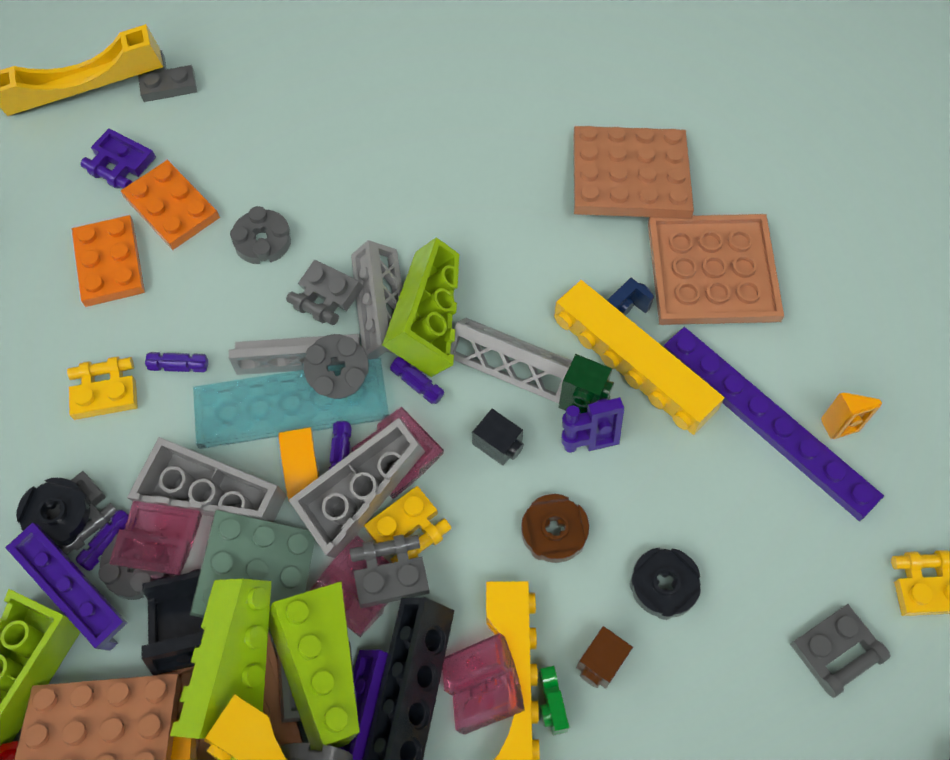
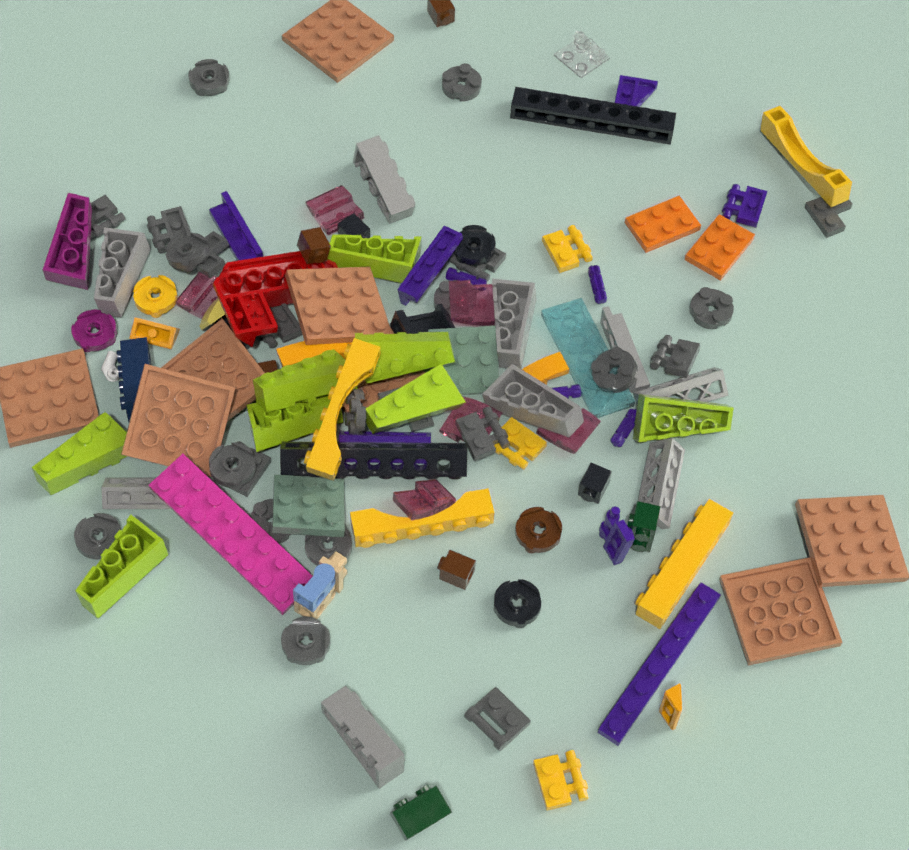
camera: 75 degrees right, 5 degrees down
green plate [539,666,569,736] -> none
dark blue bracket [607,277,654,315] -> none

